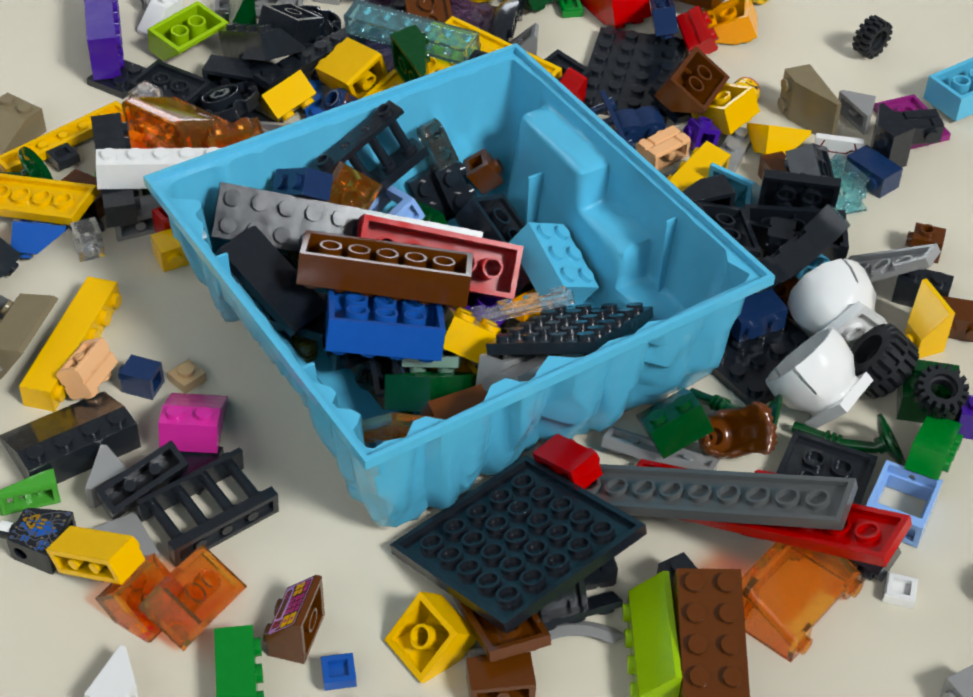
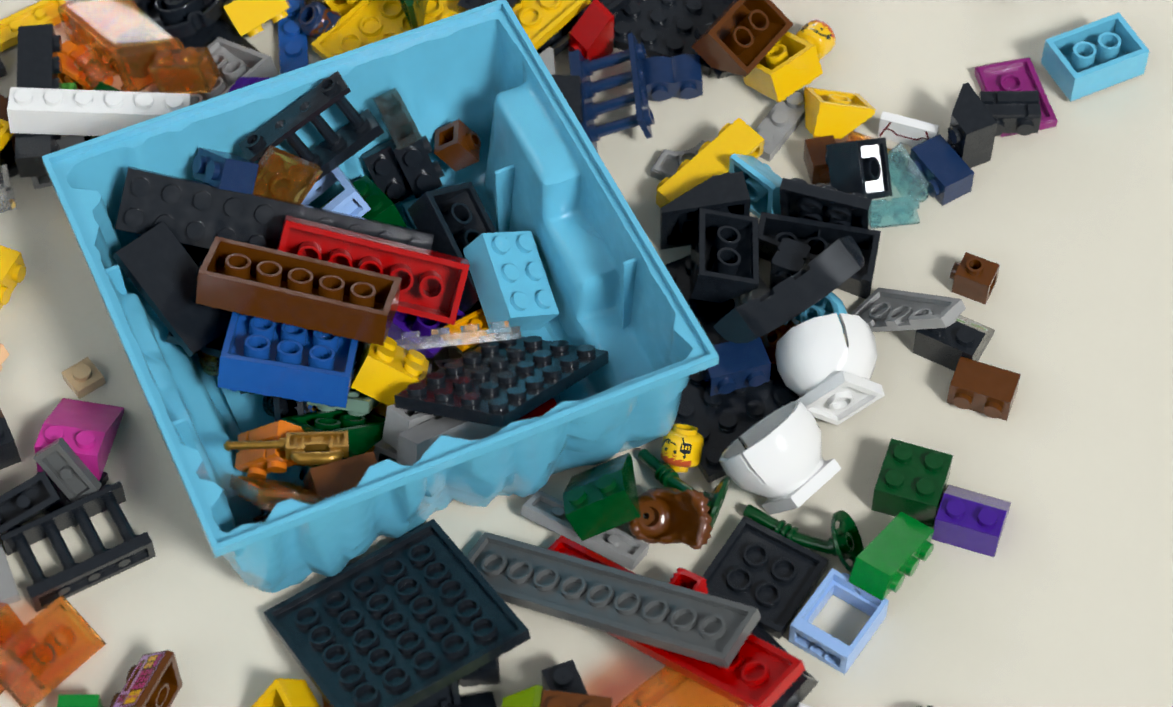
camera: 10 degrees right, 10 degrees up
dark blue brick [118,354,165,400] -> none
red brick [532,434,603,489] -> none
light nougat brick [636,125,691,171] -> none
dark purple brick [683,116,721,151] -> none
dark tan slope [778,64,842,135] -> none
light grey slope [838,90,876,135] -> none
black tyre [850,323,919,398] -> none
yellow slope [904,279,955,358] -> none
black tyre [912,364,969,419] -> none
none -> dark grey plate [34,437,102,503]
none -> pearl gold piece [223,431,349,465]
none -> orange brick [235,420,304,480]
none -> yellow head [660,424,704,473]

